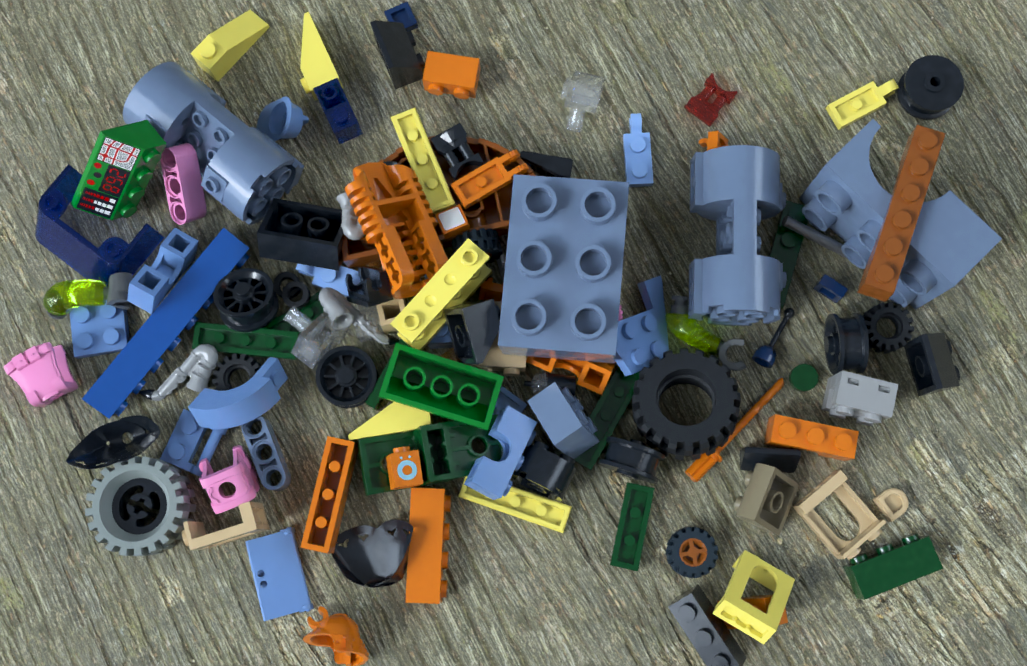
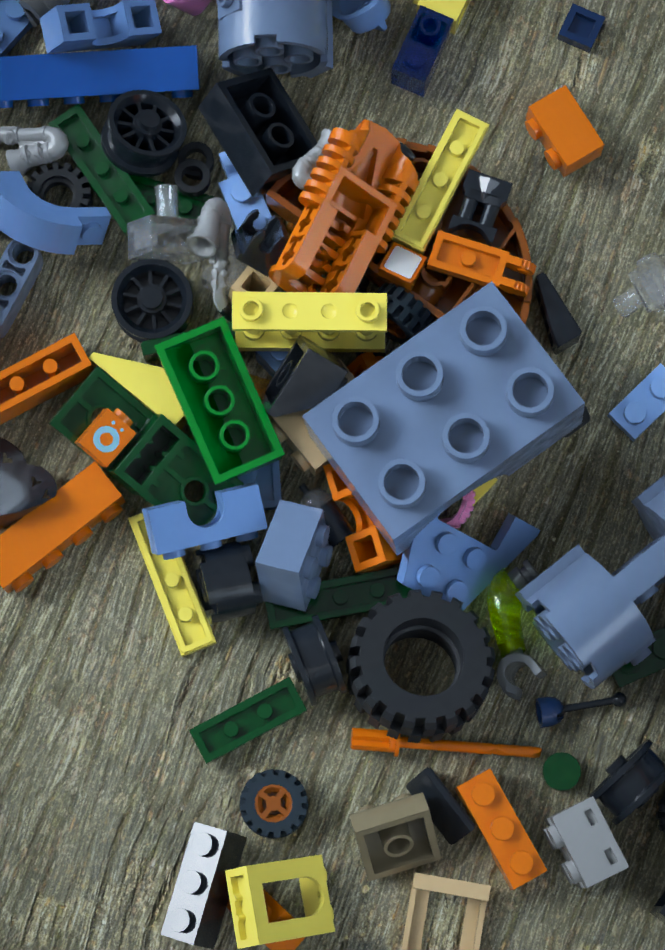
camera: 45 degrees right, 0 degrees up
black slope [370,20,425,89] -> none

